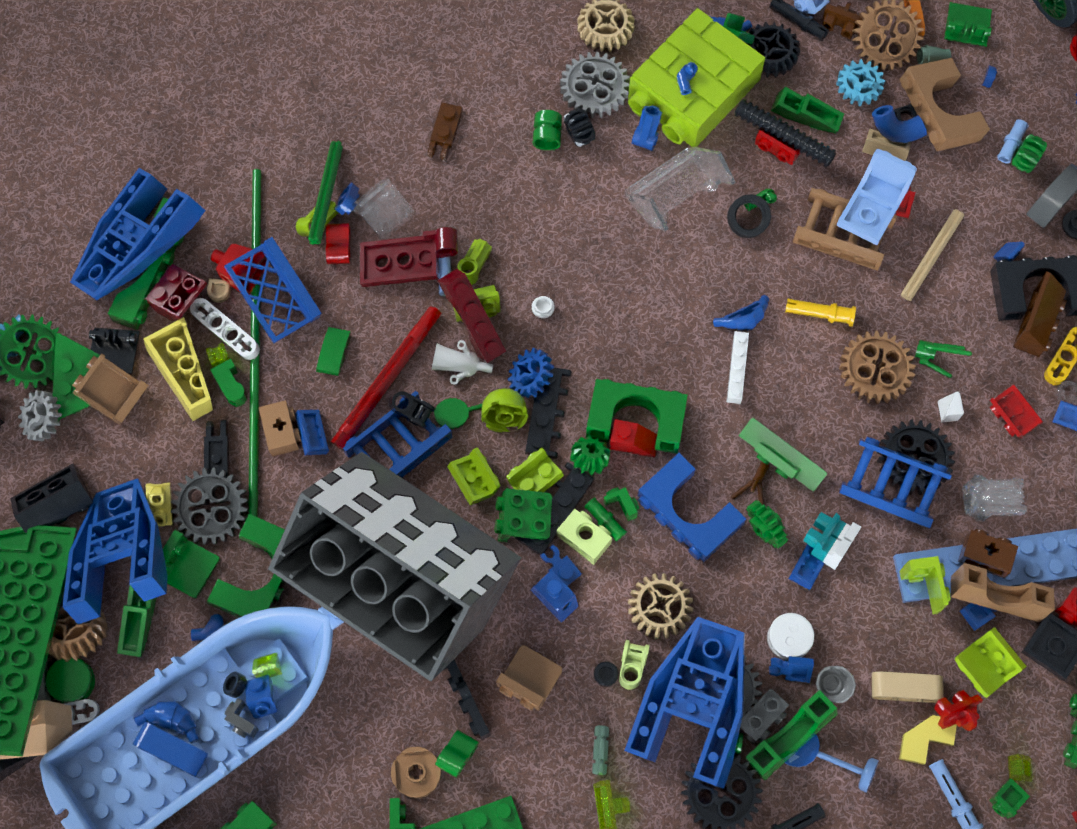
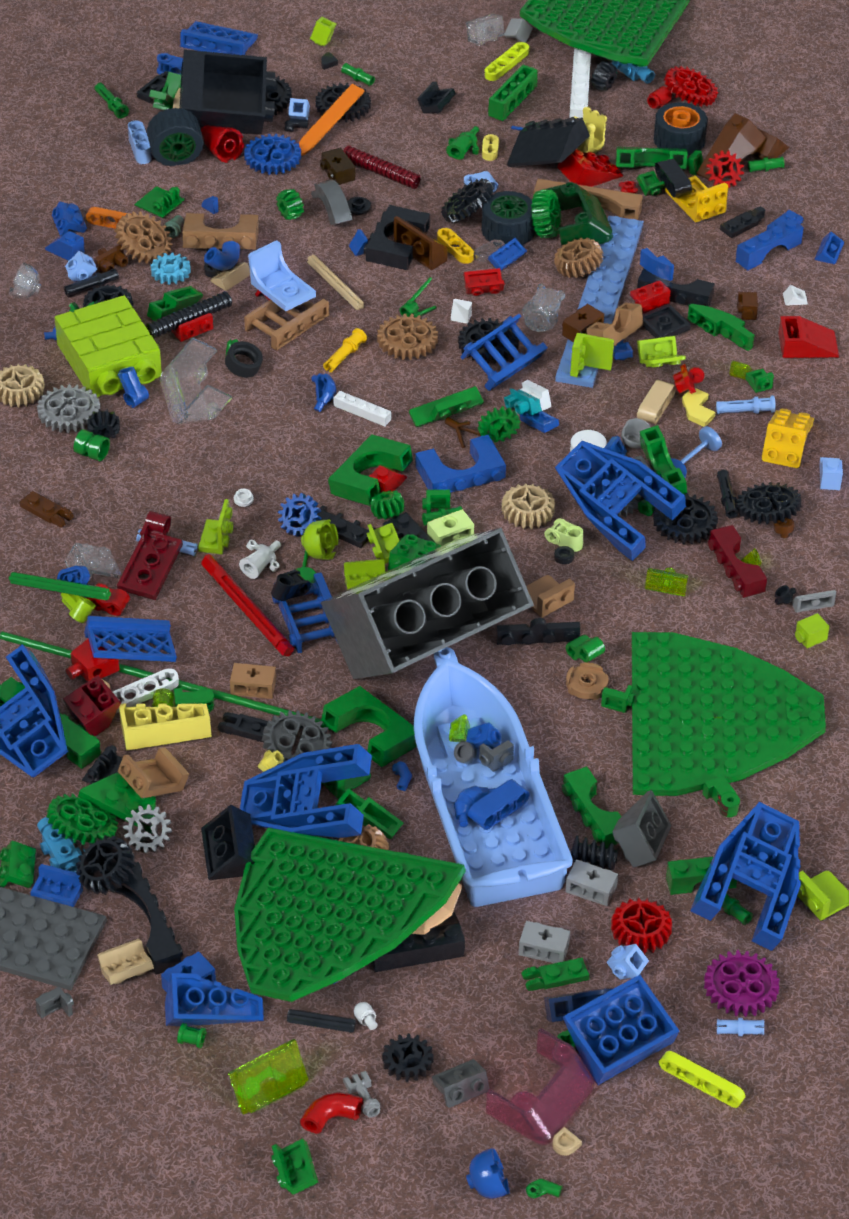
camera: 70 degrees left, 25 degrees down
blue plate [295,410,329,455] -> none
green slope [316,327,351,376] -> none
dark red arch [437,269,506,363] -> none
lime piece [458,239,492,285] -> none
sand green axle [592,725,609,775] -> none
blue arm [677,62,698,95] -> none
light blue pin [997,119,1029,164] -> none

